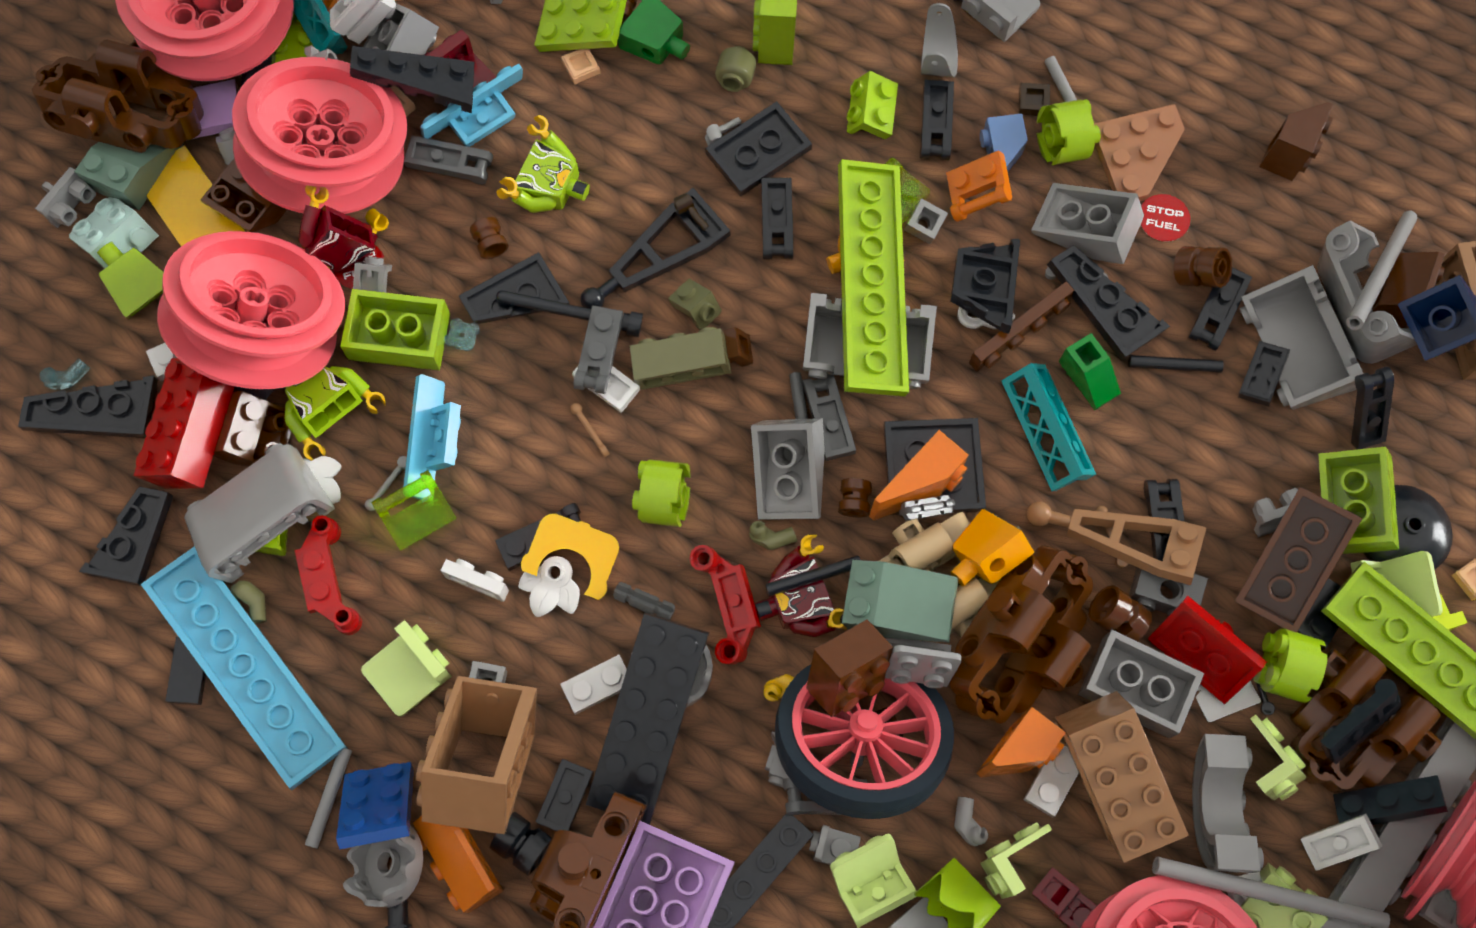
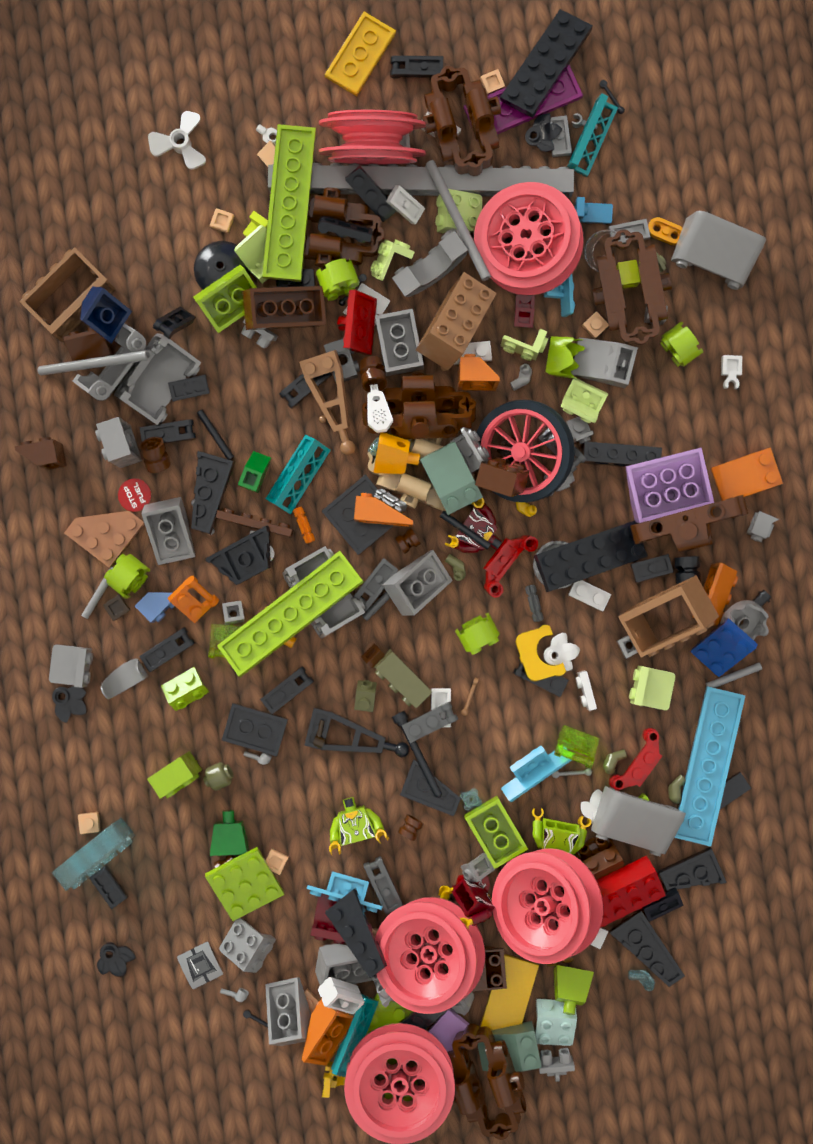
camera: 125 degrees left, 15 degrees up
none -> light grey brick [95,417,142,468]
none -> orange axle [293,507,315,544]
none -> white piece [367,384,393,433]
none -> olive arm [603,749,627,774]
none -> black plate [642,888,684,922]

